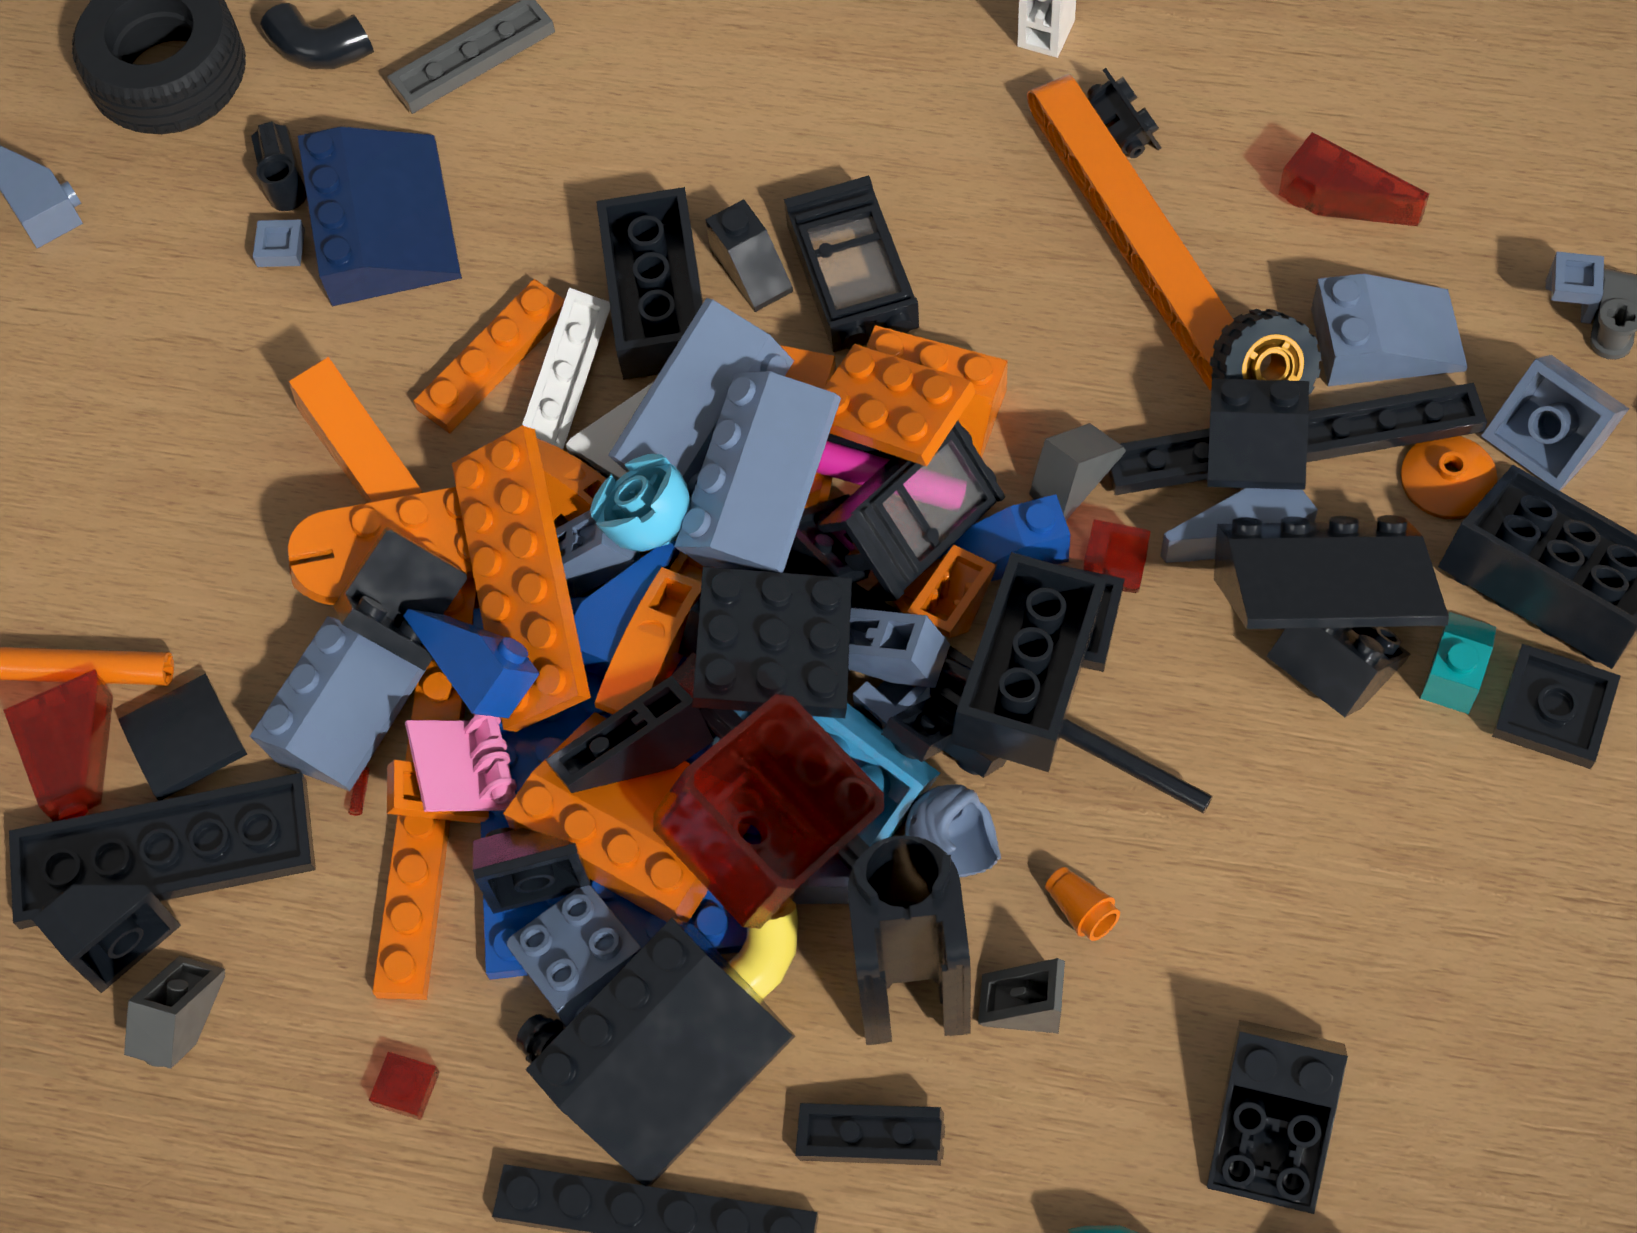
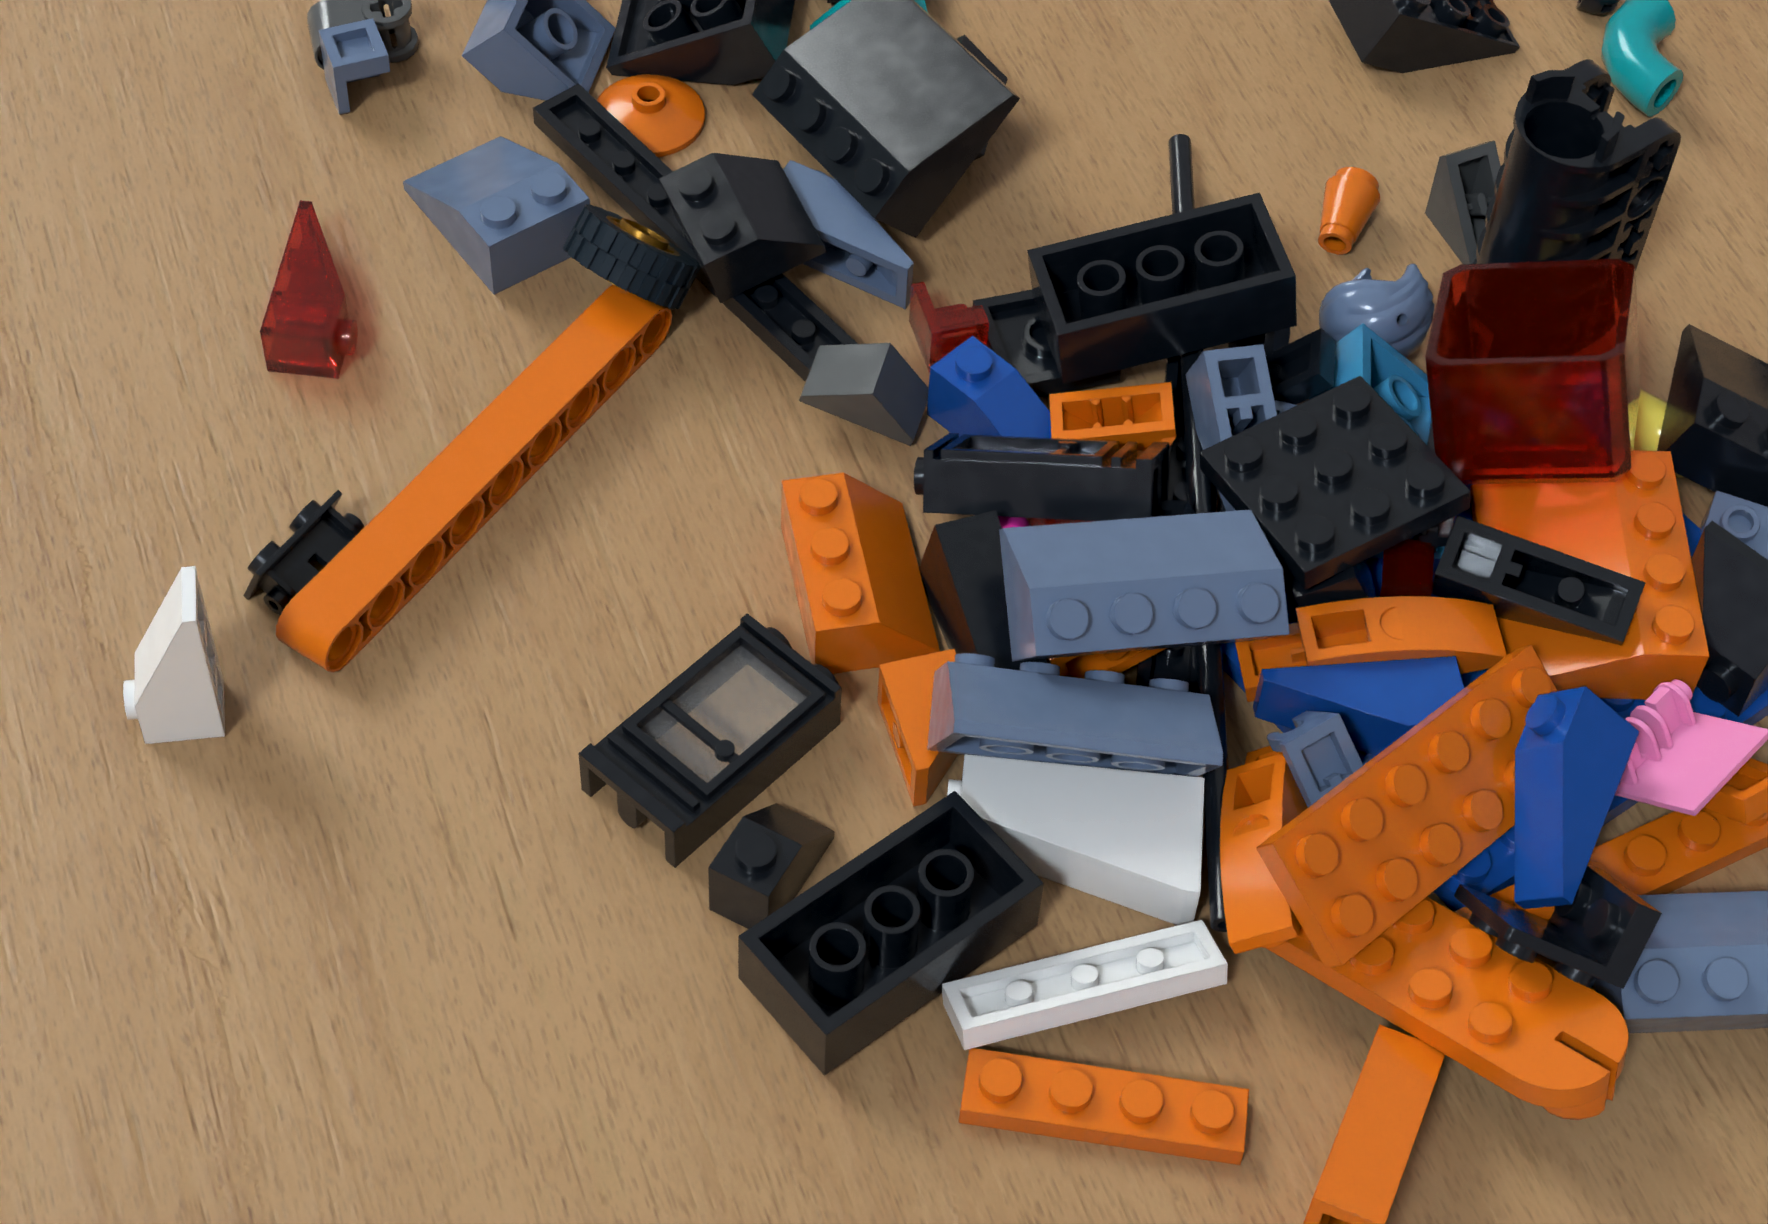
camera: 130 degrees left, 10 degrees down
medium azure cylinder [590,454,690,552] -> none
black hinge [795,1103,945,1166] -> none
orange plate [823,344,976,467] -> none

